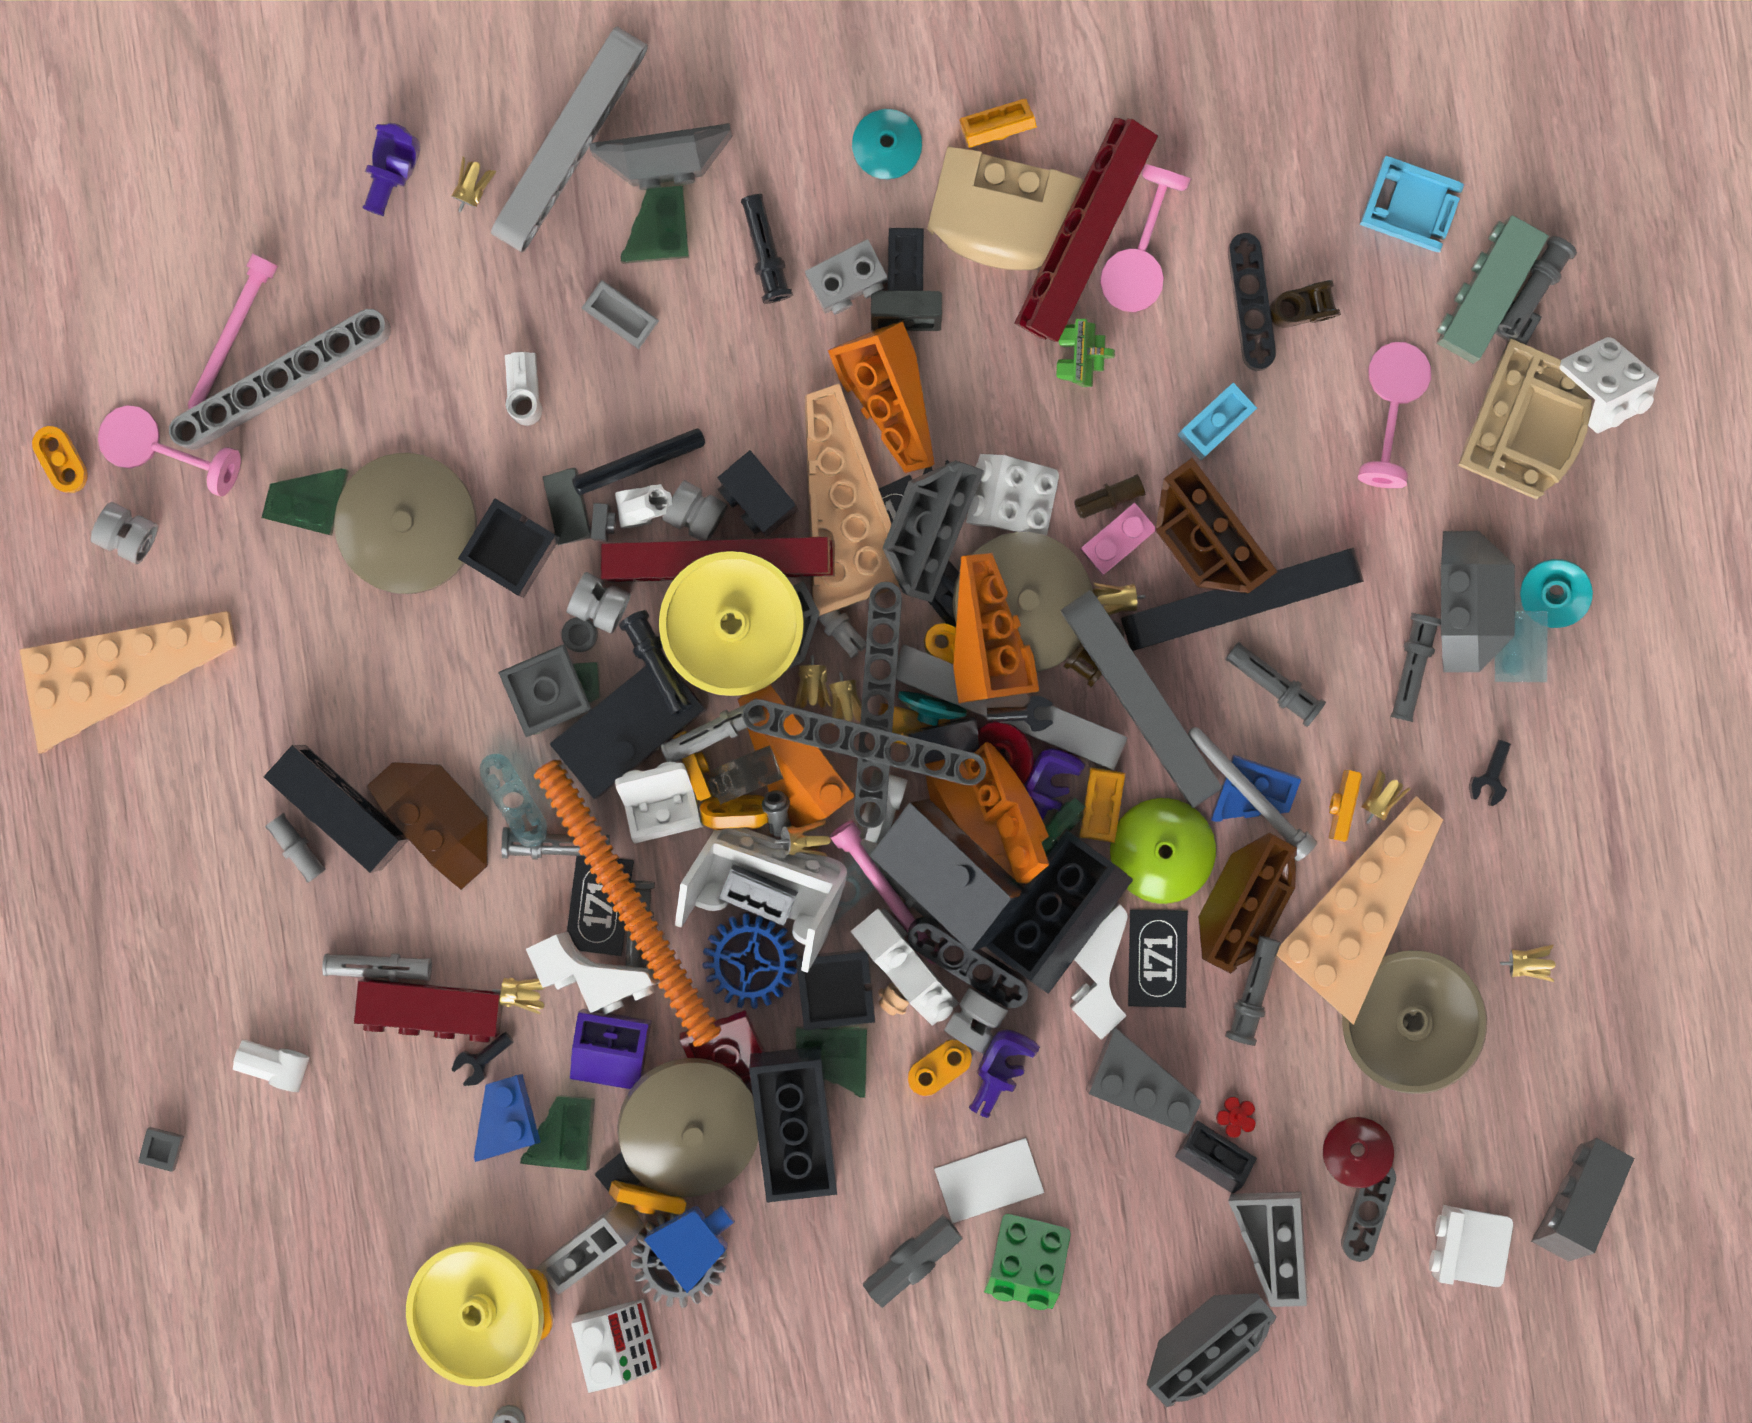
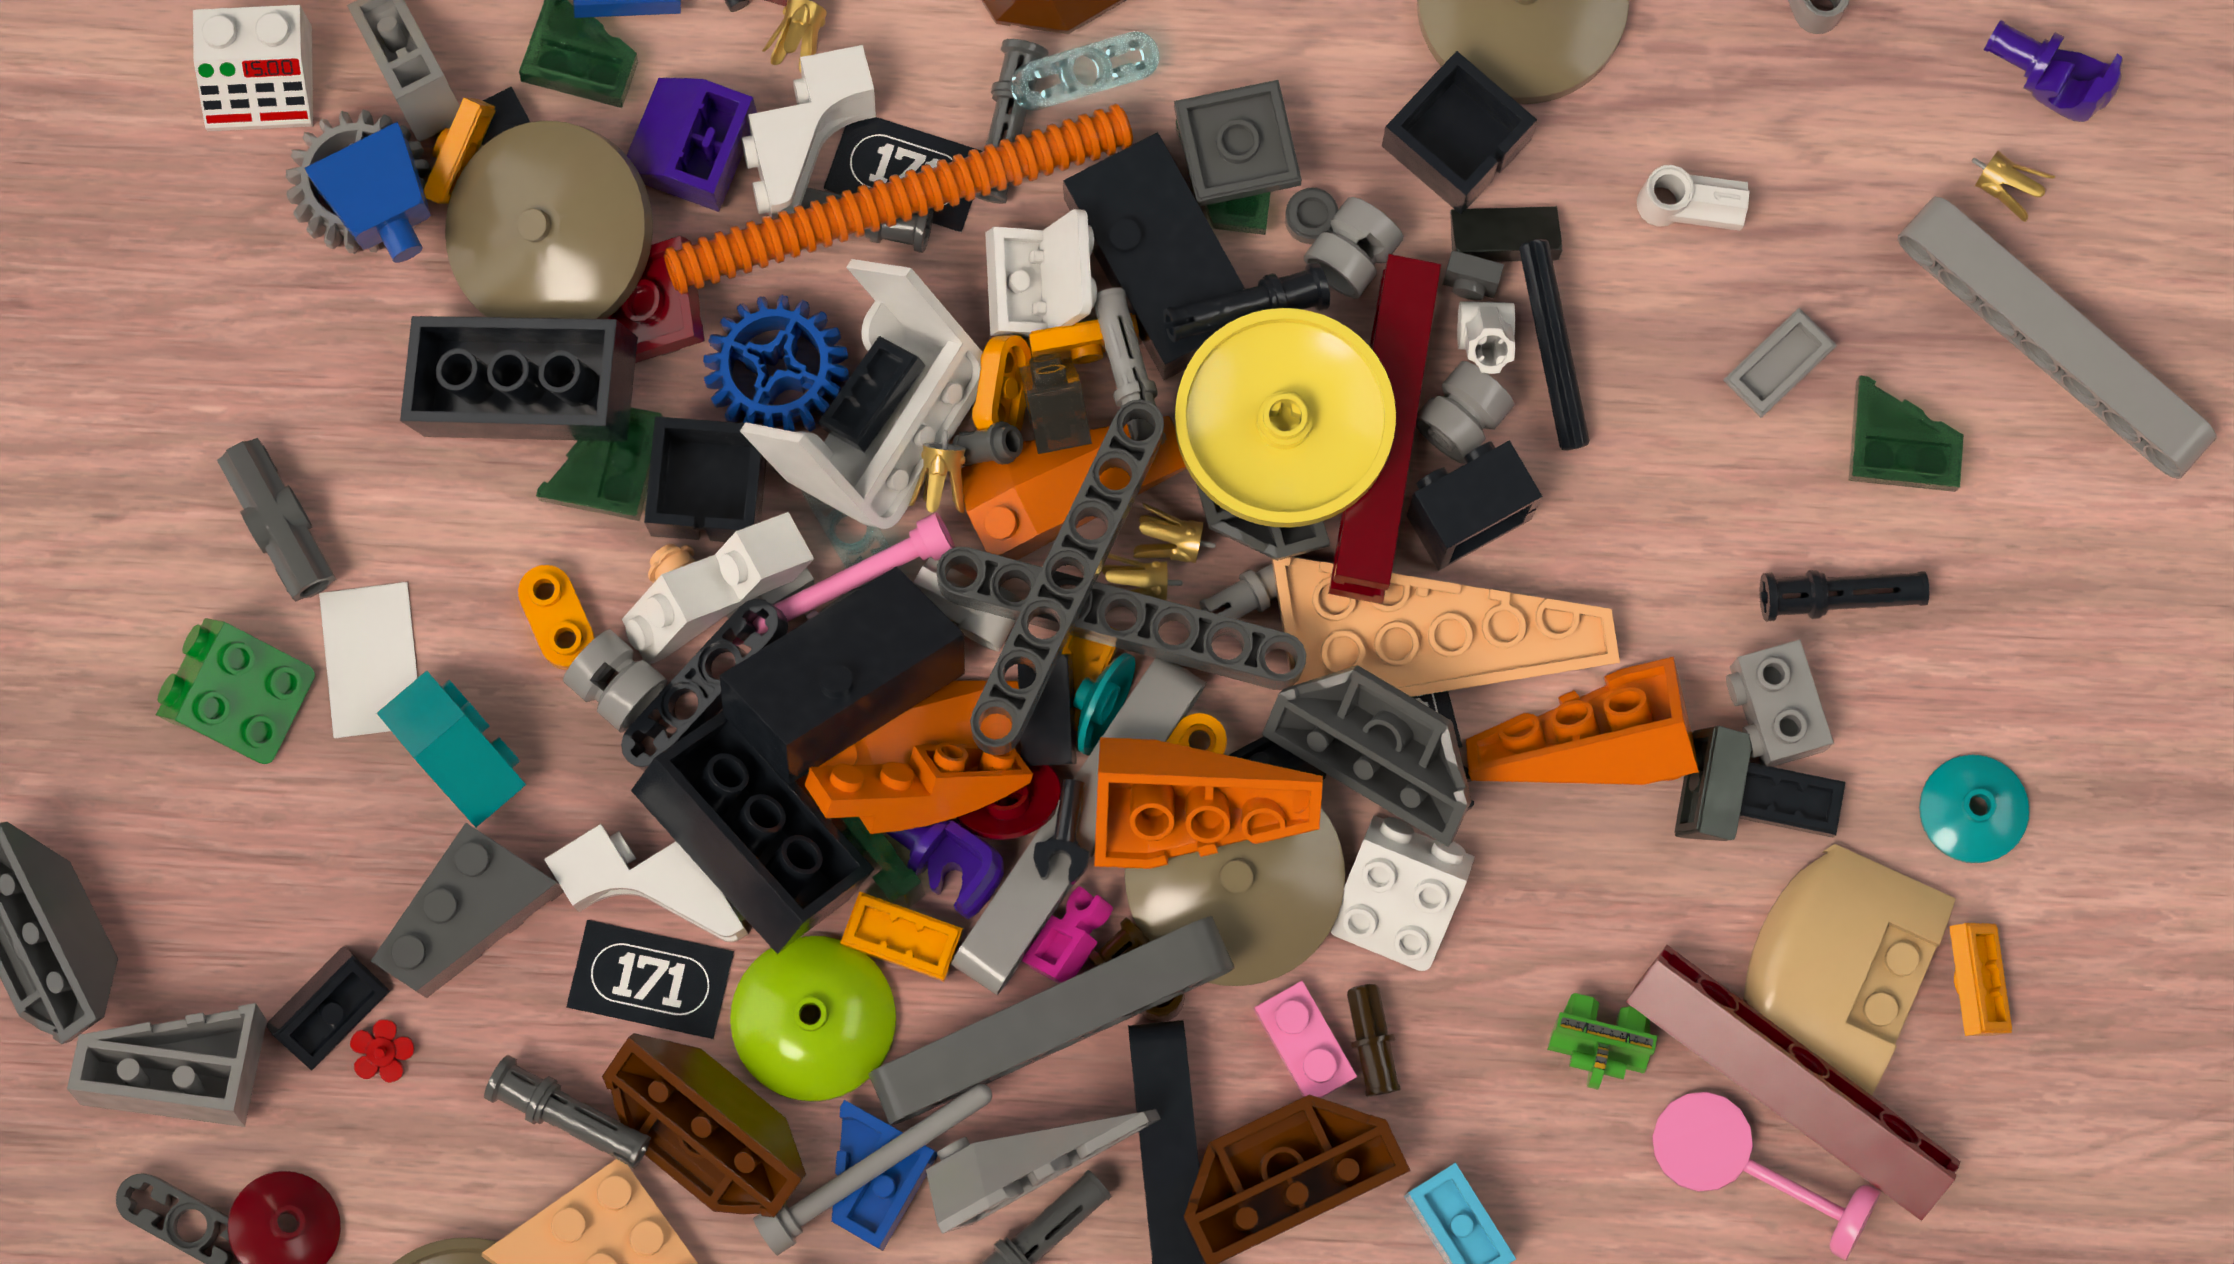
camera: 100 degrees right, 10 degrees down
dark grey wedge [589,123,732,190] -> none
dark purple piece [969,1029,1040,1118] -> none
pearl gold piece [1093,583,1146,615] -> none
none -> teal brick [377,671,526,828]
none -> light grey wedge [926,1109,1161,1234]
none -> dark pink plate [1021,886,1113,984]

